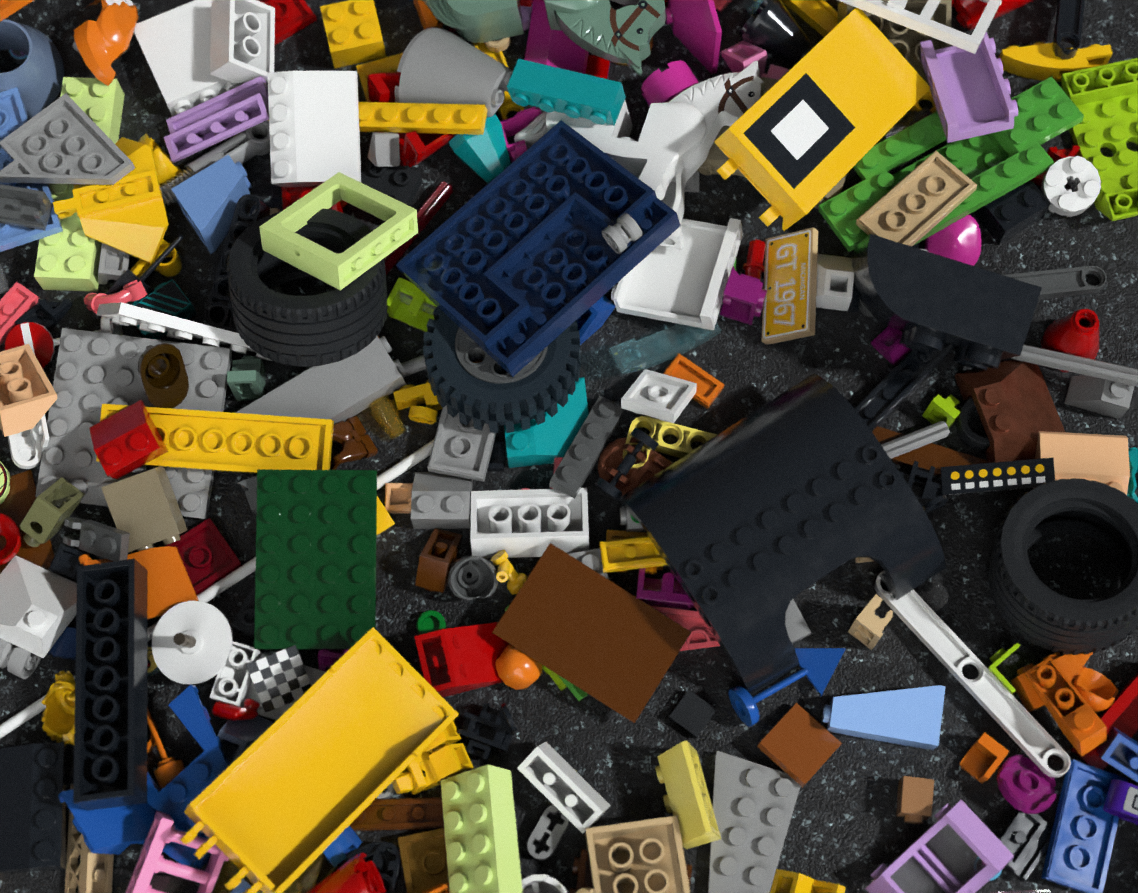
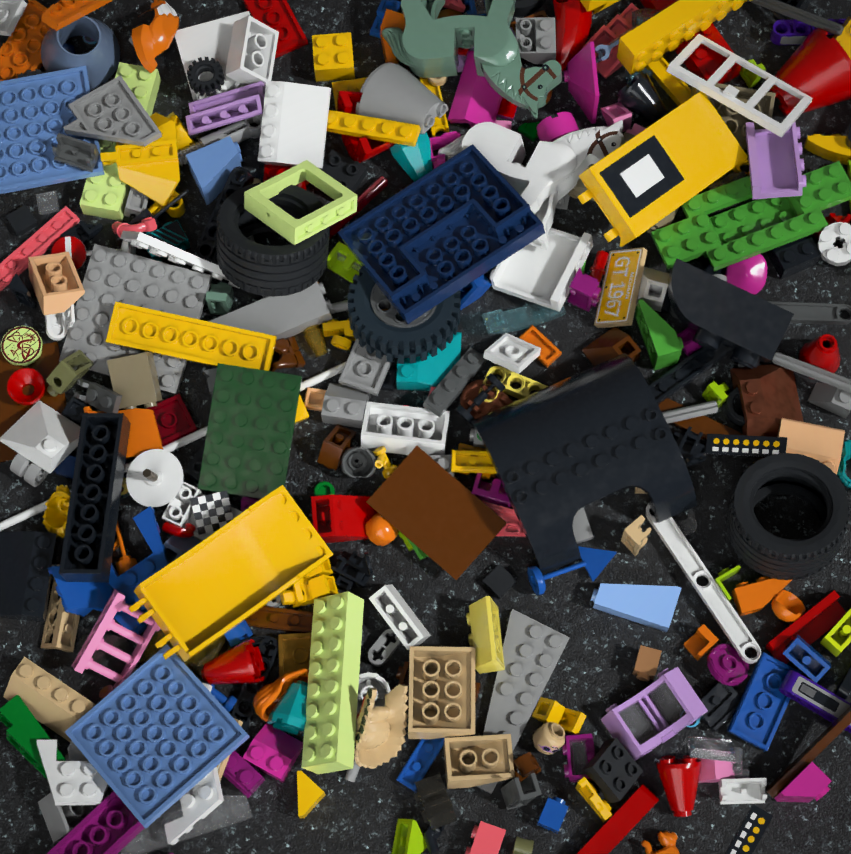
camera: 10 degrees right, 0 degrees up
red slope [89,400,168,479] -> none
dark brown piece [138,343,189,408] -> none
light grey slope [367,132,400,167] -> none
teal brick [507,59,626,126] -> none
light grey wheel [602,213,643,254] -> none
dark orange tile [757,703,842,788] -> none
tan tile [856,151,977,247] -> none
orange slope [1025,657,1107,757] -> none
none -> black tyre [187,57,225,96]
none -> green tile [518,122,540,142]
none -> reddish brown slope [581,327,641,366]
none -> bright green slope [635,299,684,371]

